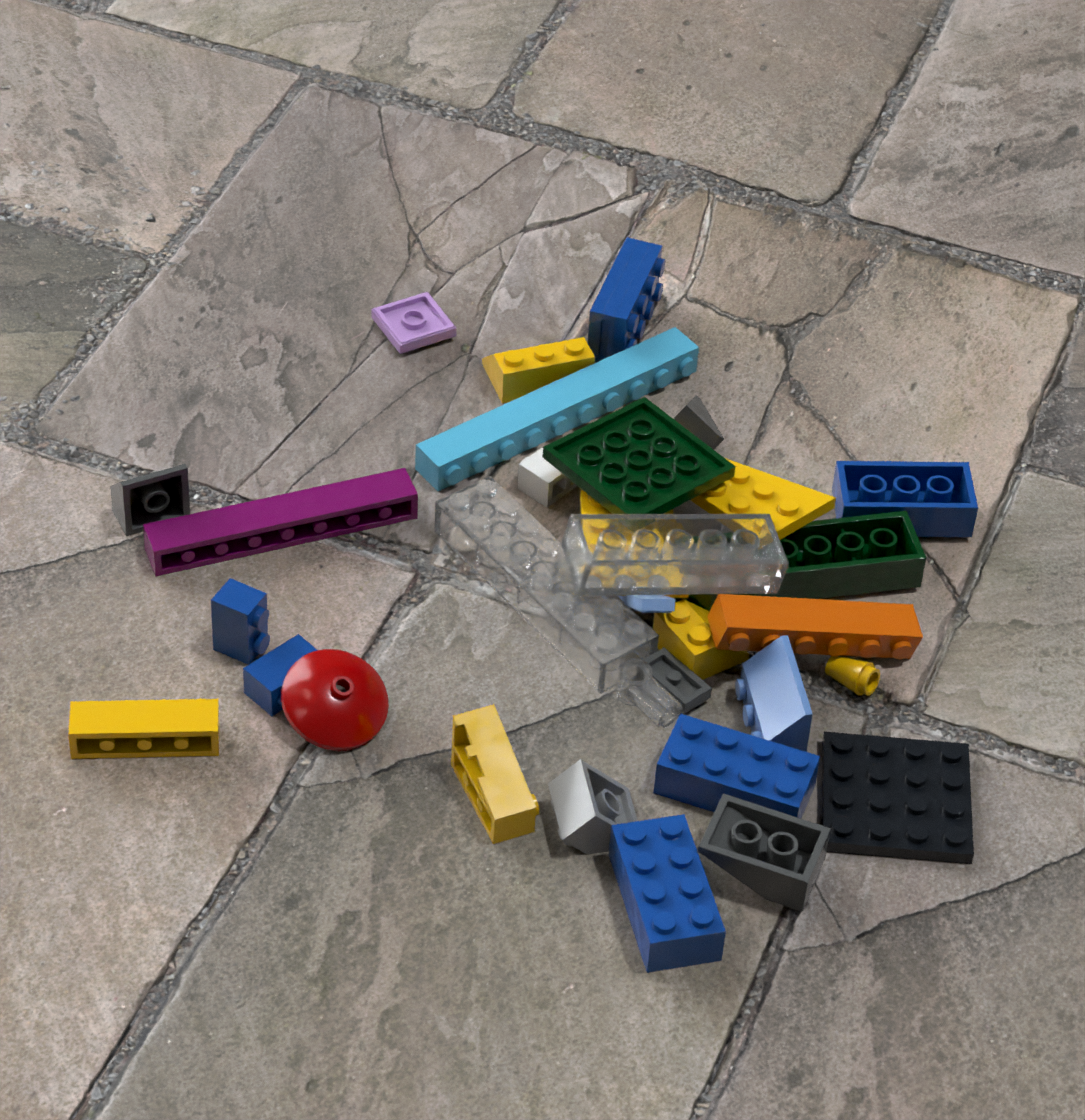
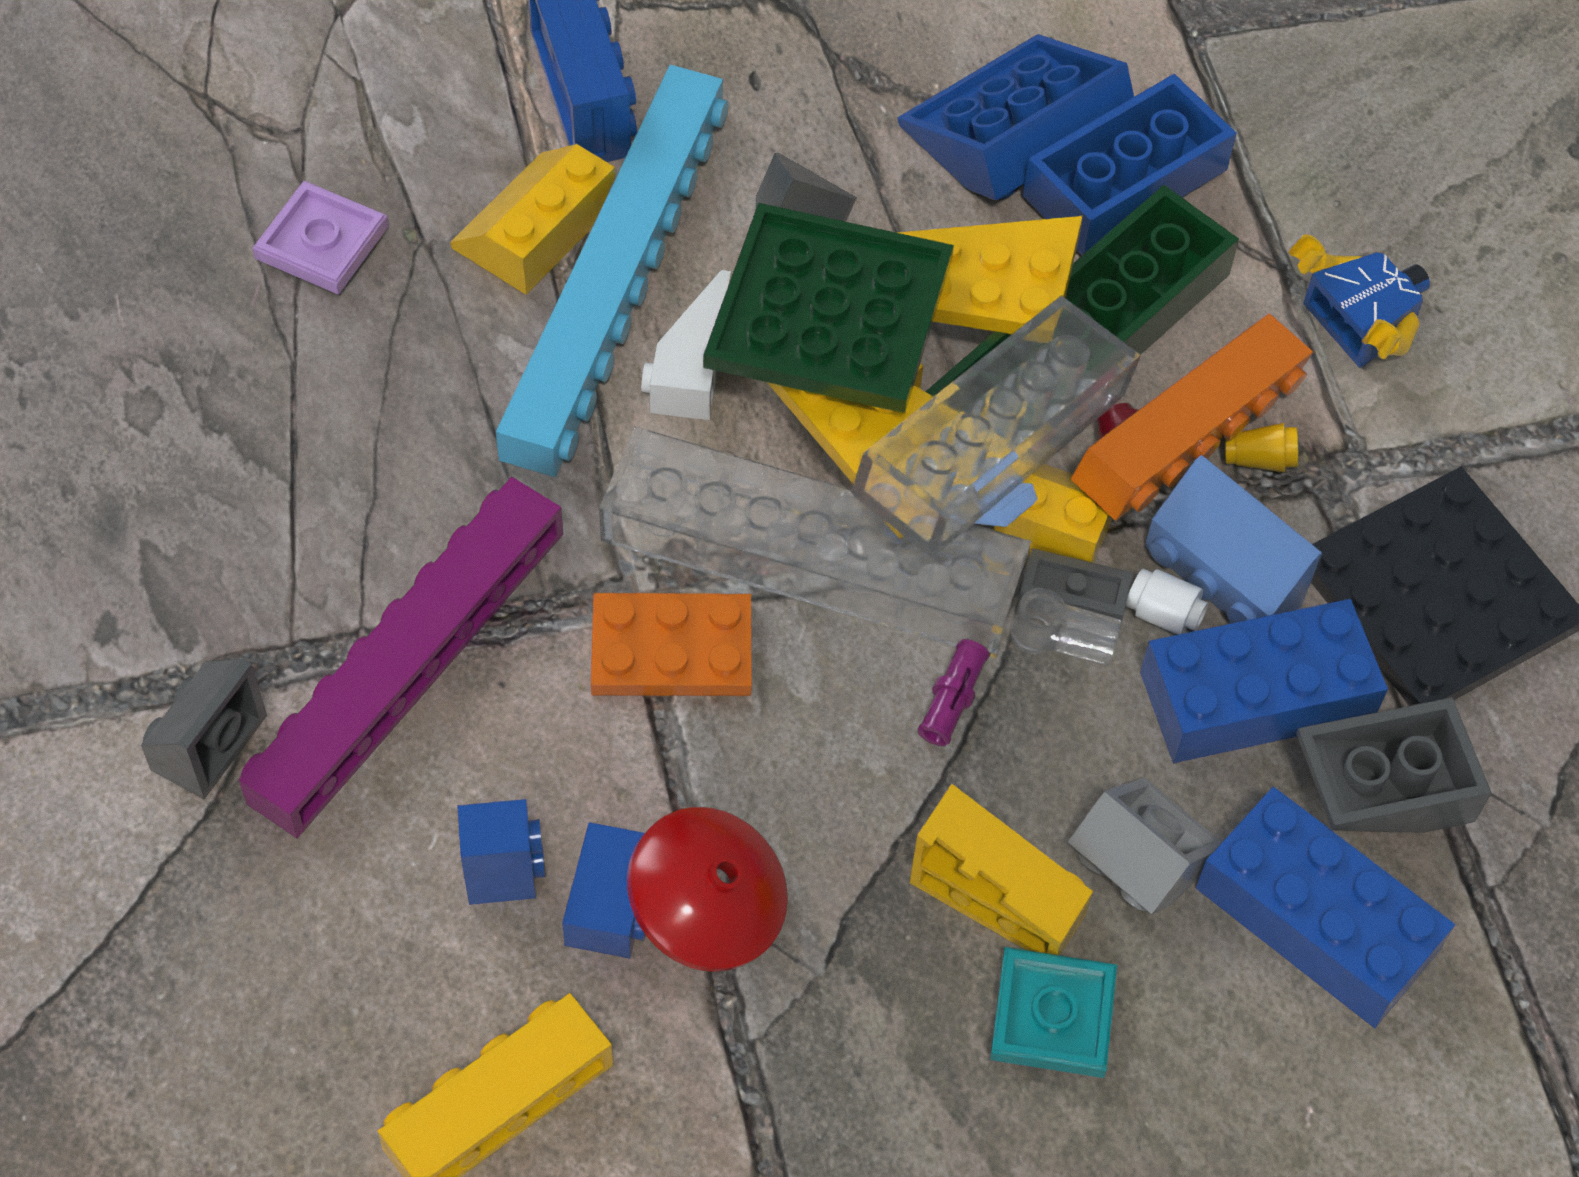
camera: 35 degrees left, 15 degrees up
none -> orange plate [591,593,752,696]
none -> blue slope [897,34,1134,201]
none -> magenta pin [917,639,990,747]
none -> teal plate [990,947,1117,1078]
none -> white brick [1126,568,1209,635]
none -> blue torso [1288,234,1430,368]

